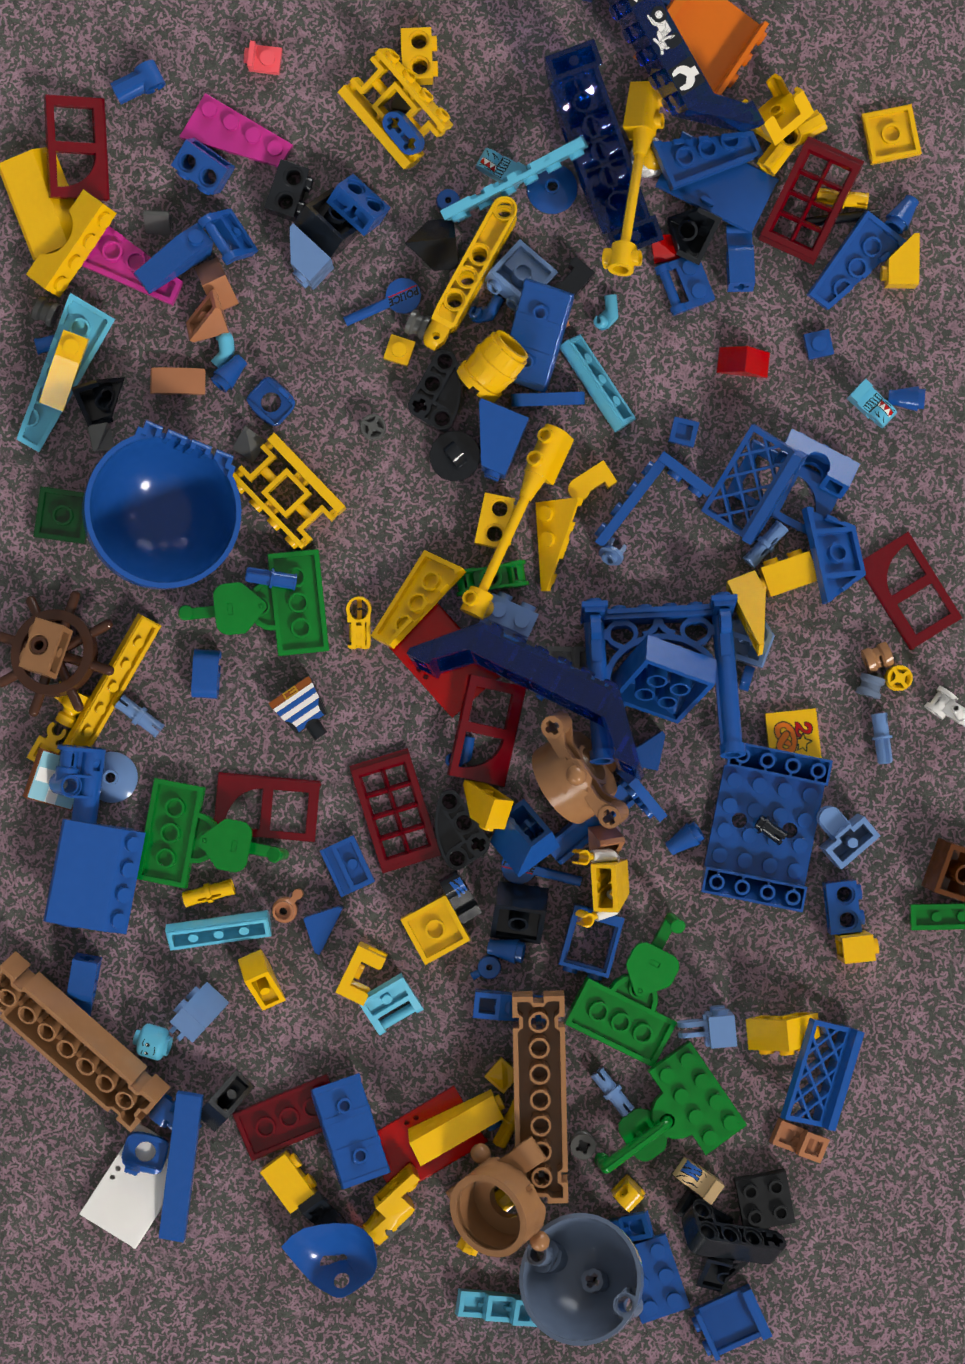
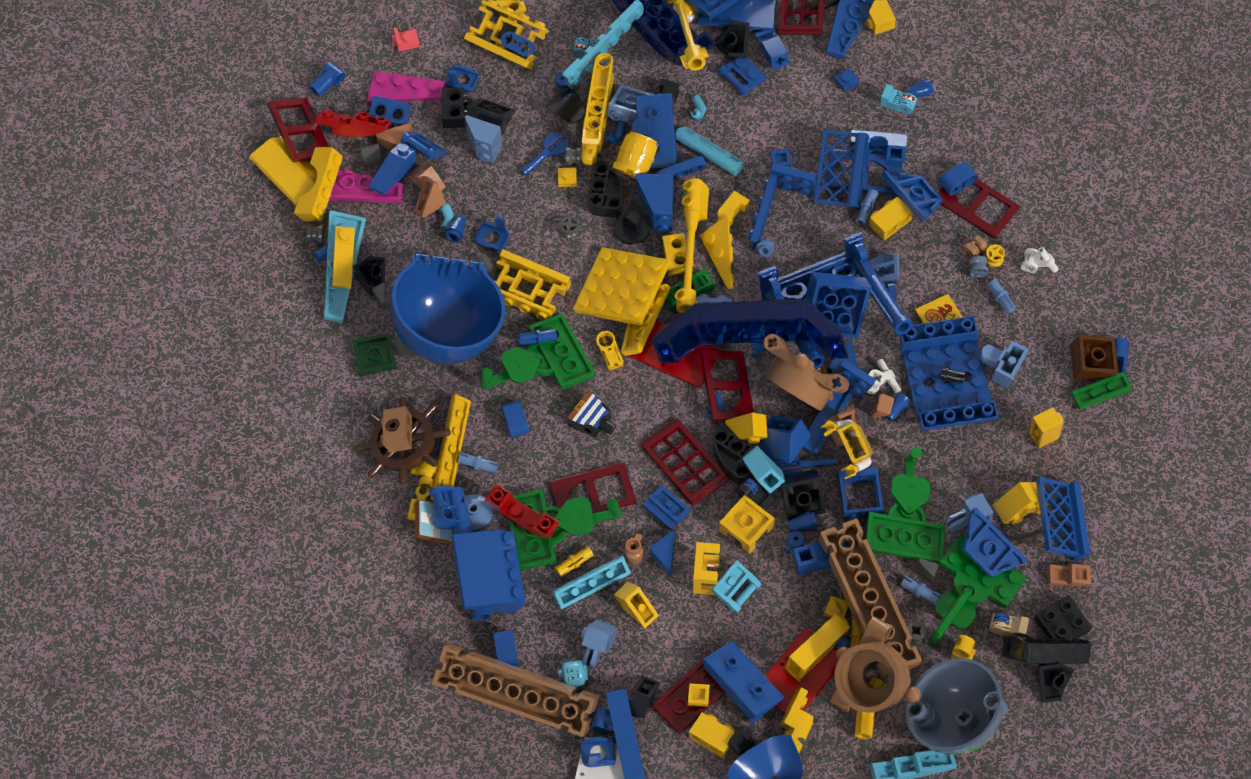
camera: 20 degrees left, 25 degrees down
nougat slope [150,367,205,395] -> none
blue brick [327,174,391,236] -> none
blue dish [527,165,577,214] -> none
blue plate [633,1233,690,1324] -> none
red slope [650,234,679,264] -> none
blue panel [691,1283,772,1361] -> none
red slope [716,346,770,378] -> none
yellow slope [726,570,768,656] -> none
blue brick [822,879,865,935] -> none
none -> red slope [315,110,392,137]
none -> nougat slope [375,123,412,150]
none -> blue piece [445,65,479,93]
none -> red slope [485,484,560,539]
none -> yellow plate [573,247,670,326]
none -> blue tile [632,118,651,136]
none -> yellow plate [688,683,710,707]
none -> medium azure slope [743,446,785,493]
none -> white piece [867,359,901,394]
none -> nougat slope [871,393,894,418]
none -> dark grey slope [917,558,938,584]
none -> blue beam [939,162,978,195]
none -> blue wing [962,508,1029,577]

